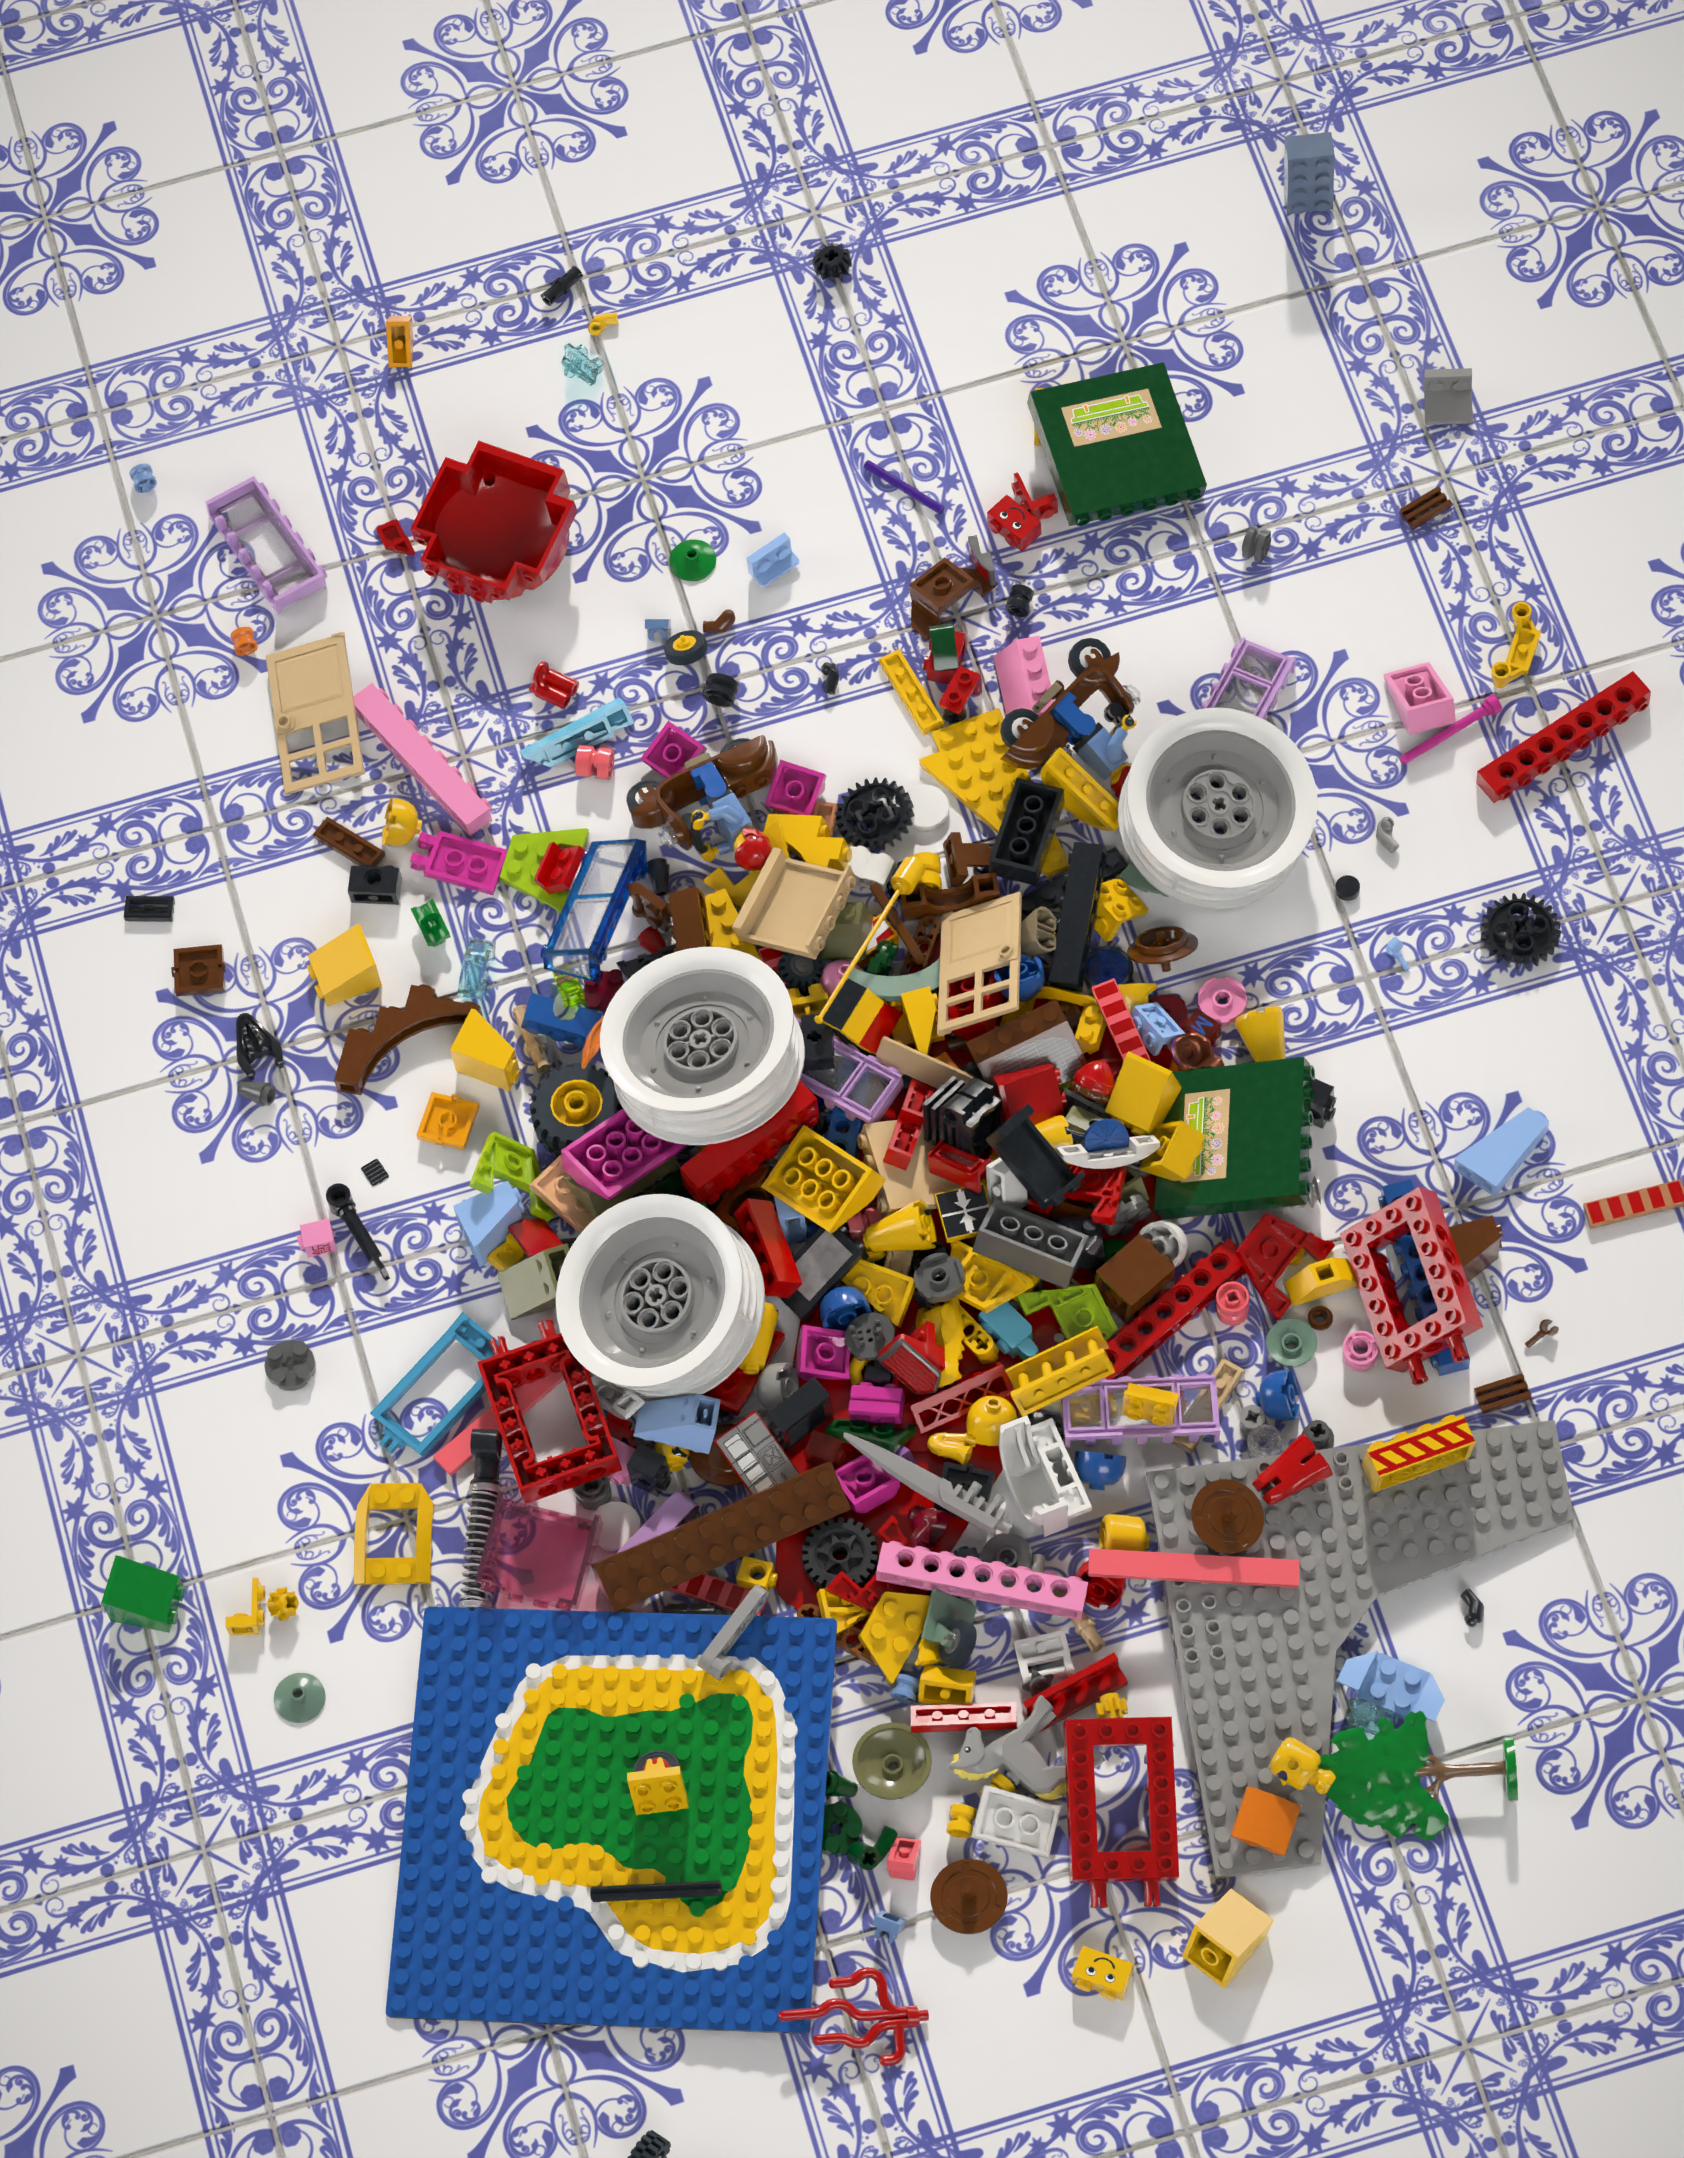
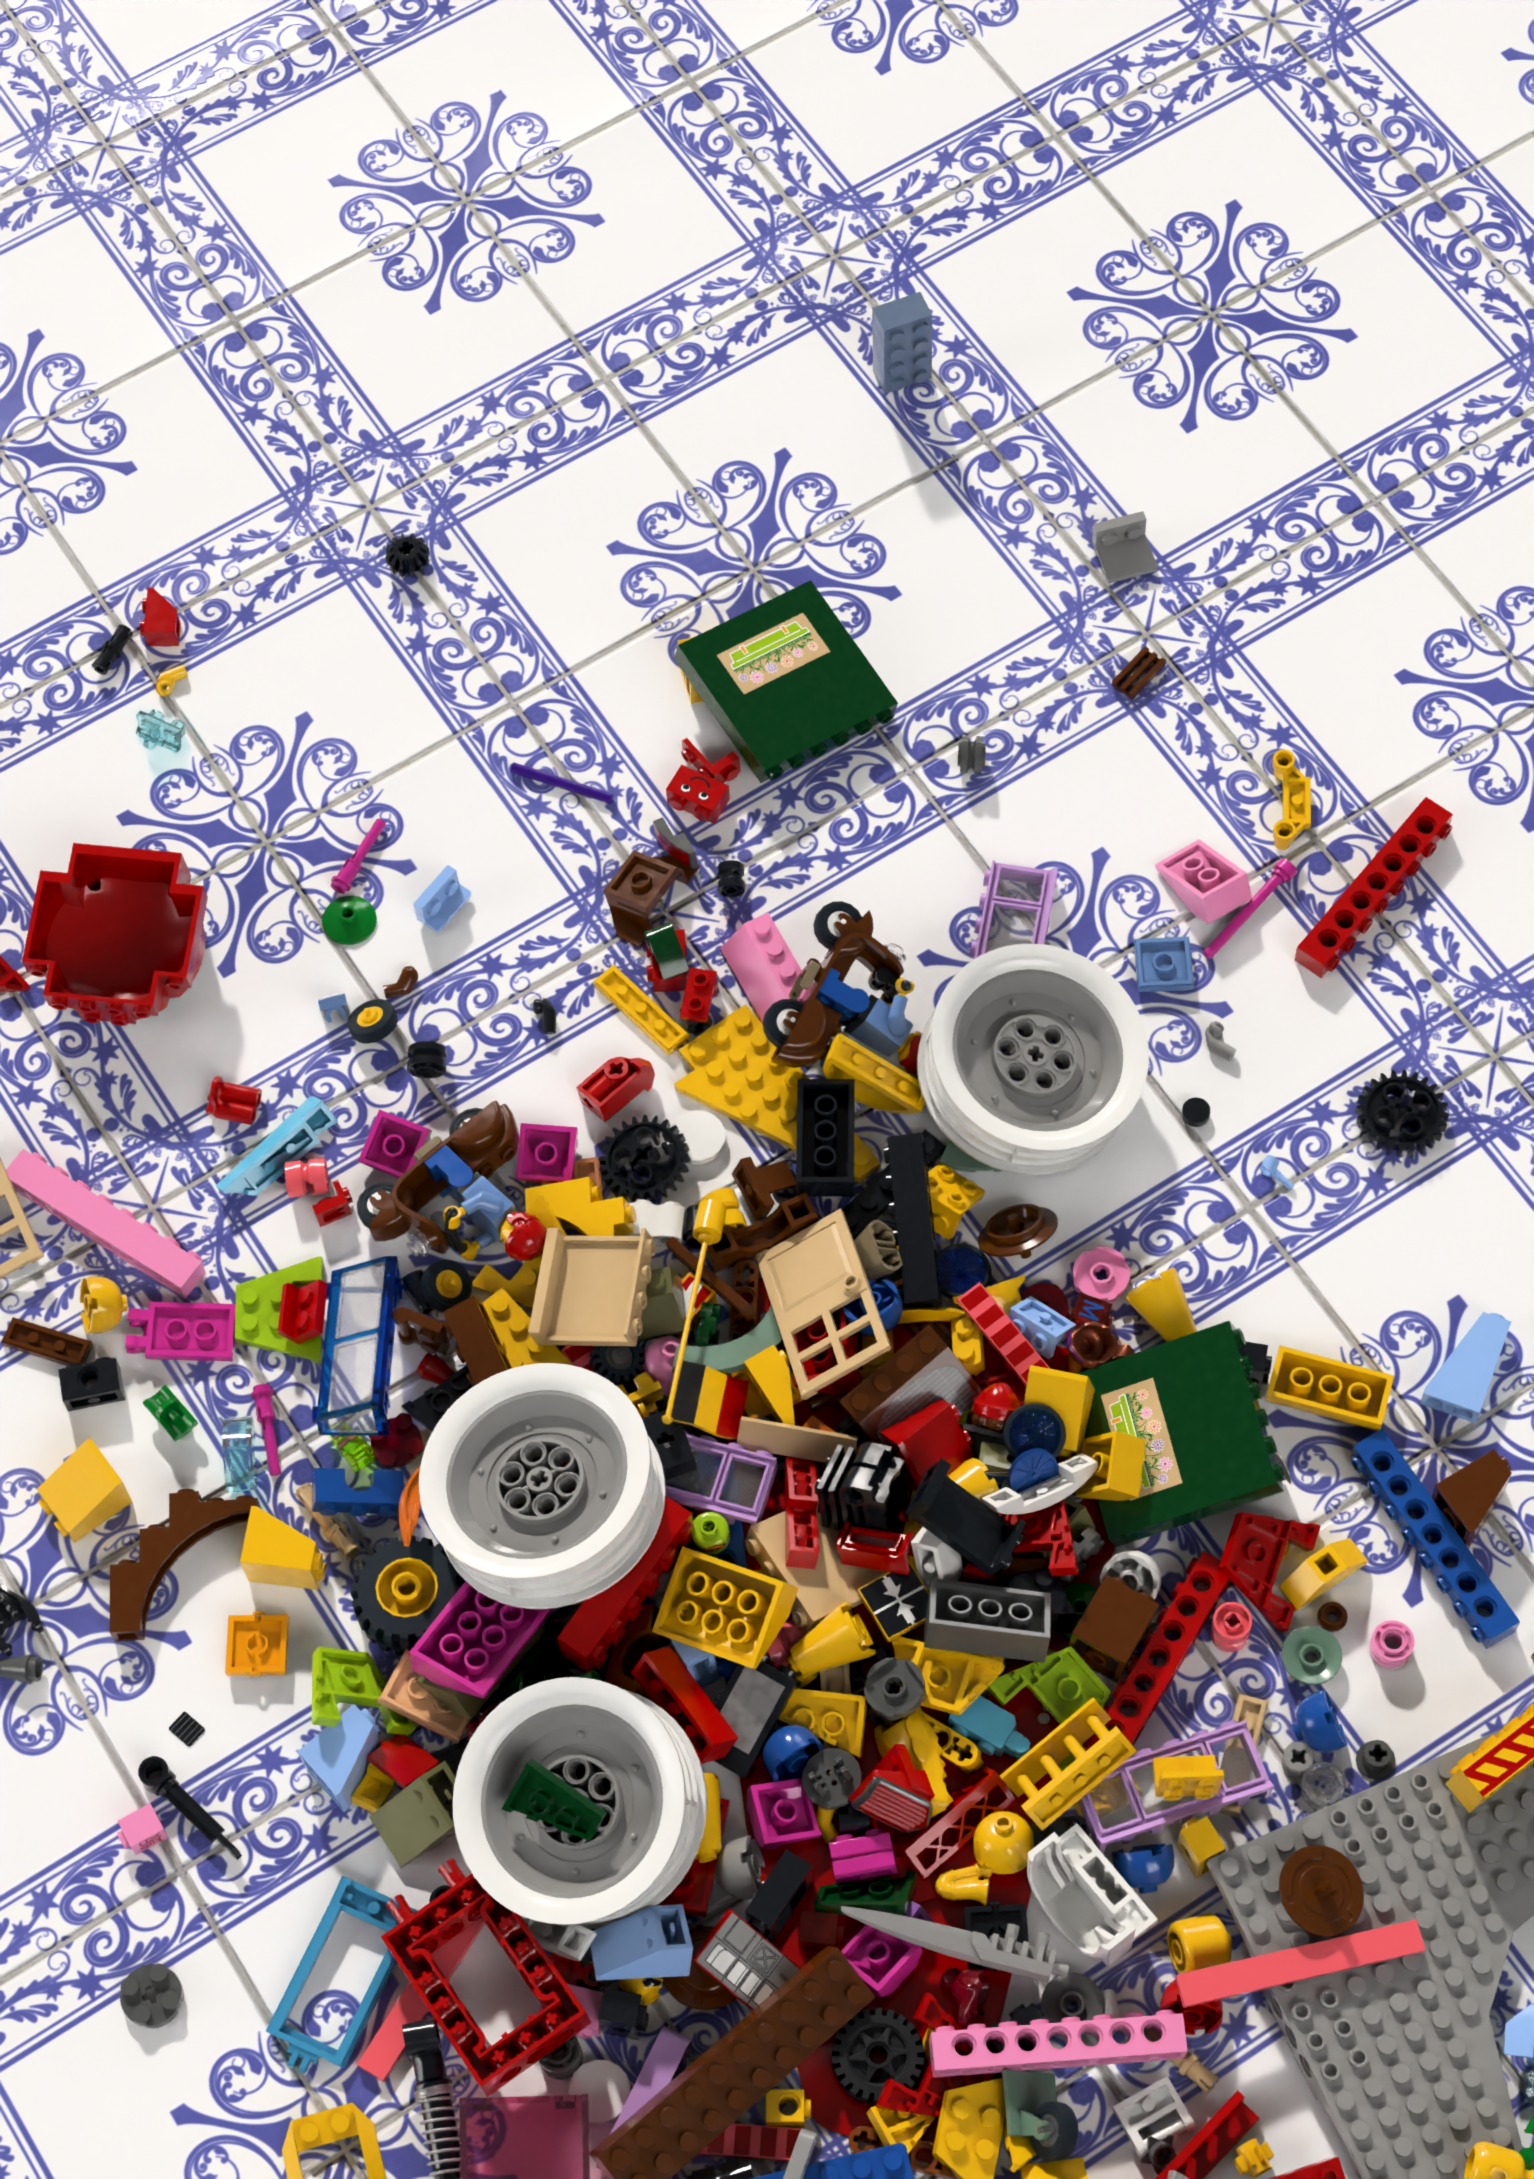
camera: 20 degrees left, 0 degrees up
red piece [1252,1434,1333,1506] -> none
brick [1340,1187,1483,1386] -> none
none -> red slope [140,588,181,646]
none -> dark pink pin [251,1384,281,1476]
none -> red bracket [312,1180,353,1227]
none -> dark pink pin [331,819,386,894]
none -> black wheel [420,1260,472,1312]
none -> dark green wing [501,1759,608,1840]
none -> red piece [576,1057,655,1123]
none -> lime head [691,1512,730,1555]
none -> clear blue wheel [1003,1403,1066,1459]
none -> medium blue plate [1133,936,1194,992]
none -> yellow brick [1177,1816,1226,1879]
none -> yellow brick [1265,1346,1394,1431]

